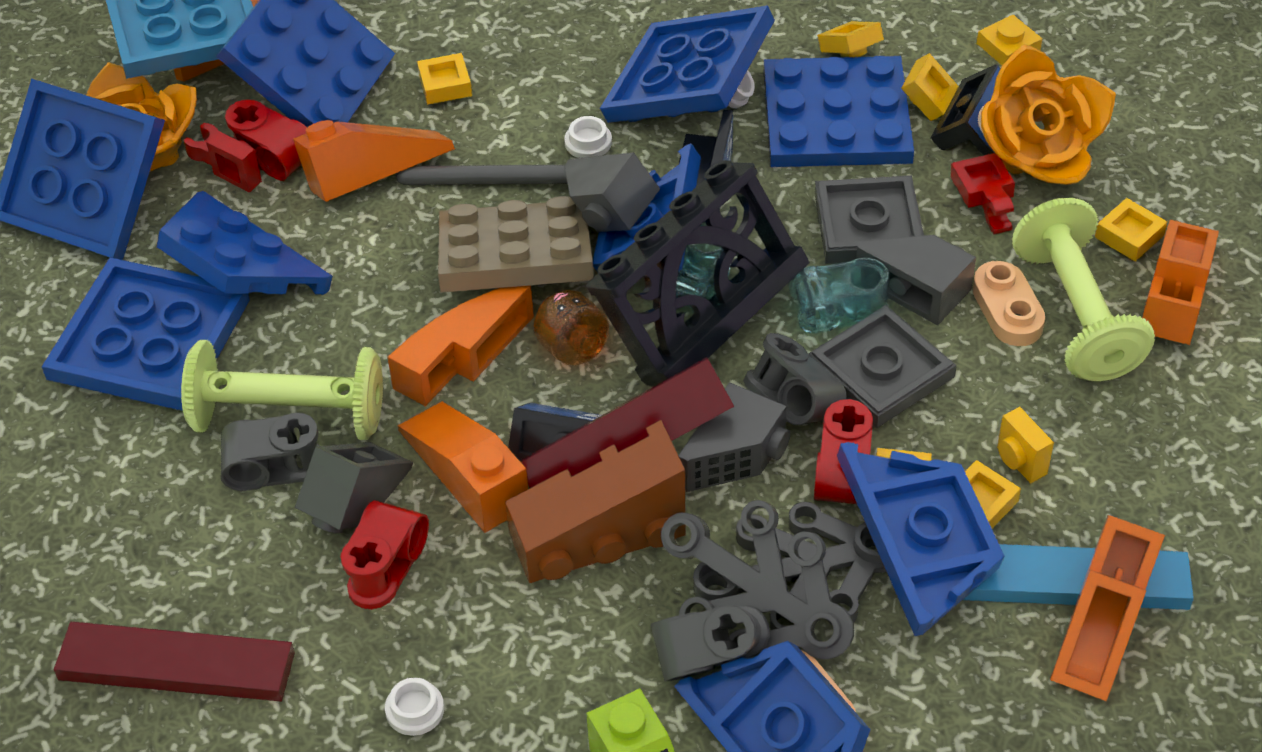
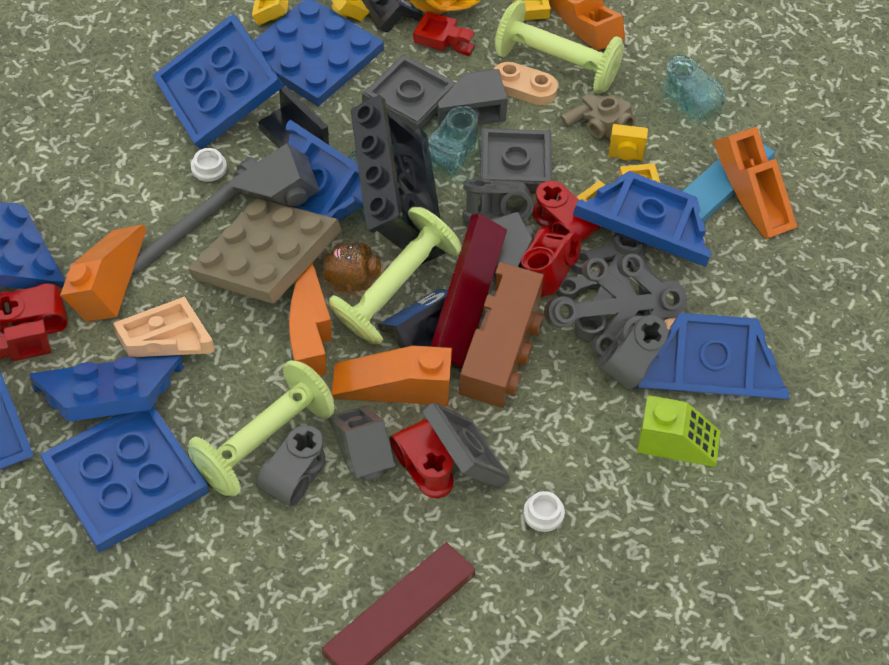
camera: 55 degrees left, 5 degrees up
yellow plate [417,53,472,105] -> none
none -> light nougat wing [113,296,215,357]
none -> yellowish green hose [329,207,461,344]
none -> dark grey plate [422,402,510,488]
none -> red piece [521,227,581,297]
none -> dark tan piece [560,93,636,139]
none -> clear light blue piece [662,55,726,121]

